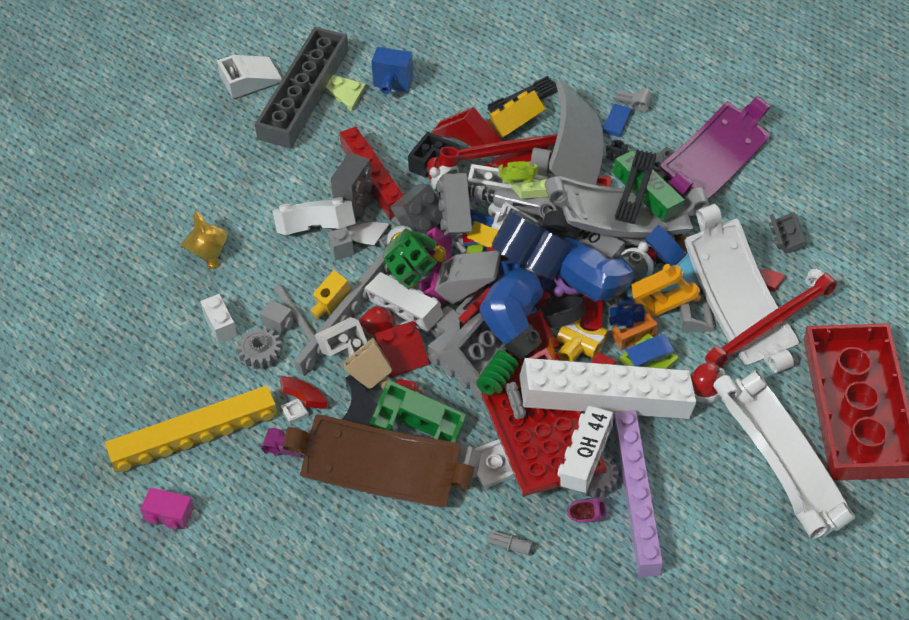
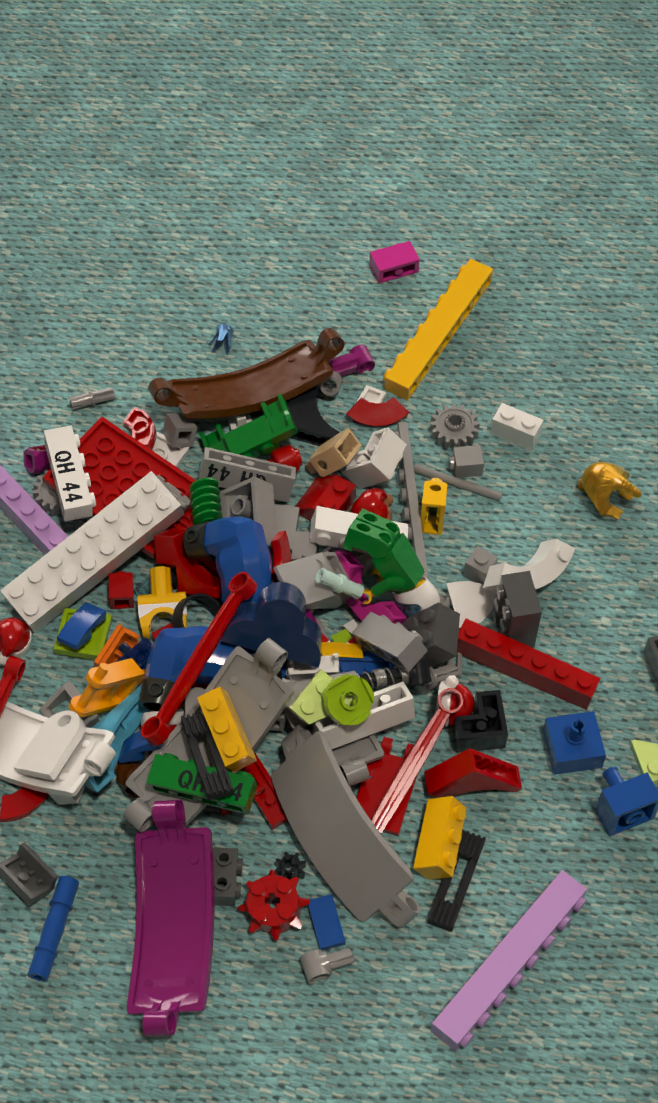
camera: 140 degrees right, 5 degrees up
none -> white tile [13,711,85,781]
none -> blue piece [27,876,79,982]
none -> red tile [122,407,157,450]
none -> red piece [141,572,257,746]
none -> yellow brick [197,686,257,772]
none -> light grey brick [198,447,296,502]
none -> flat silver piece [208,324,234,355]
none -> red brick [238,870,310,941]
none -> light aqua pin [315,568,364,599]
none -> lavender brick [431,870,587,1052]
none -> blue brick [543,711,606,775]

